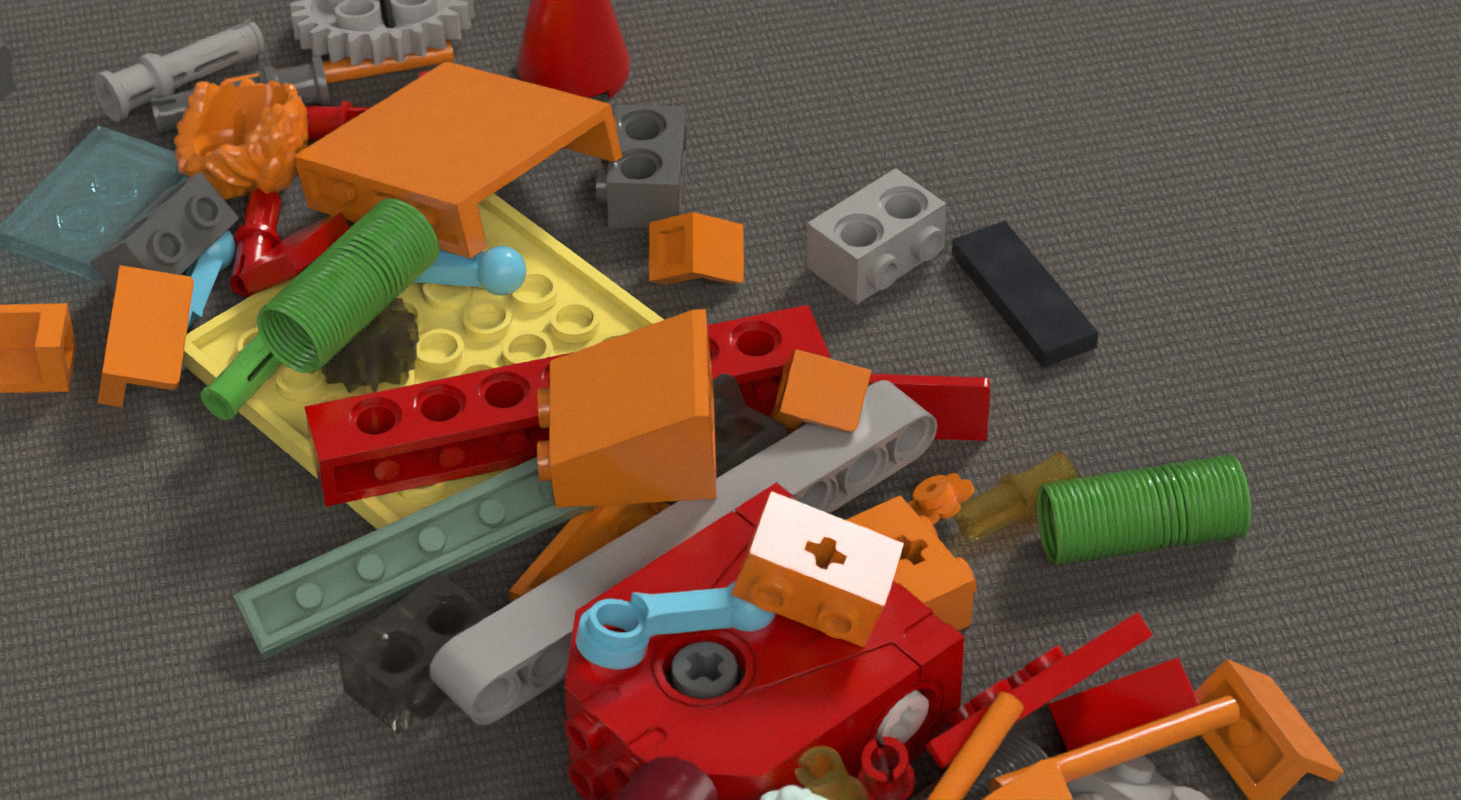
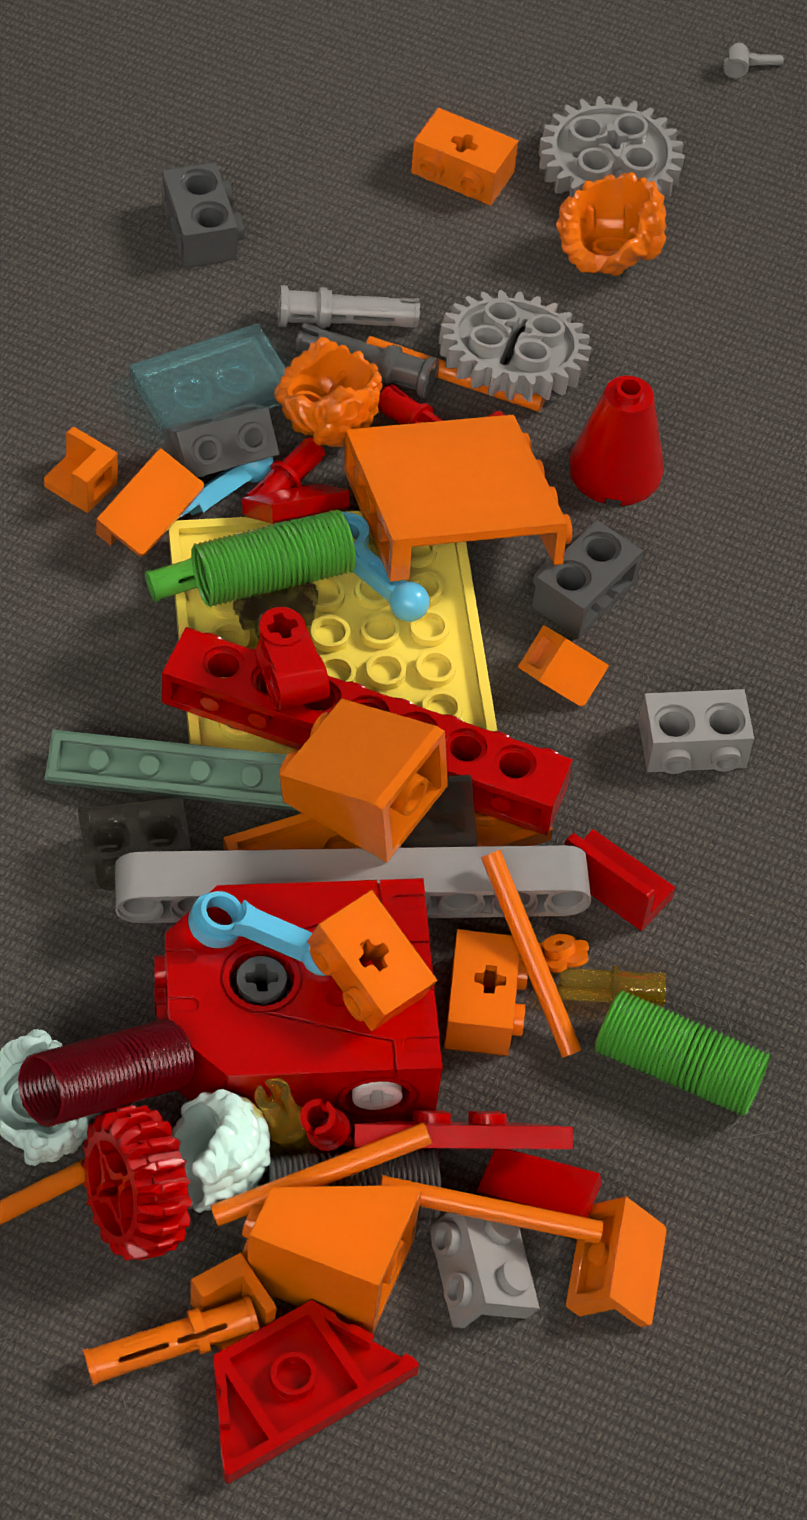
camera: 30 degrees right, 10 degrees up
orange panel [769,349,872,434] -> none
black tile [952,221,1098,368] -> none
none -> red piece [255,607,330,710]
none -> orange bar [481,849,582,1058]

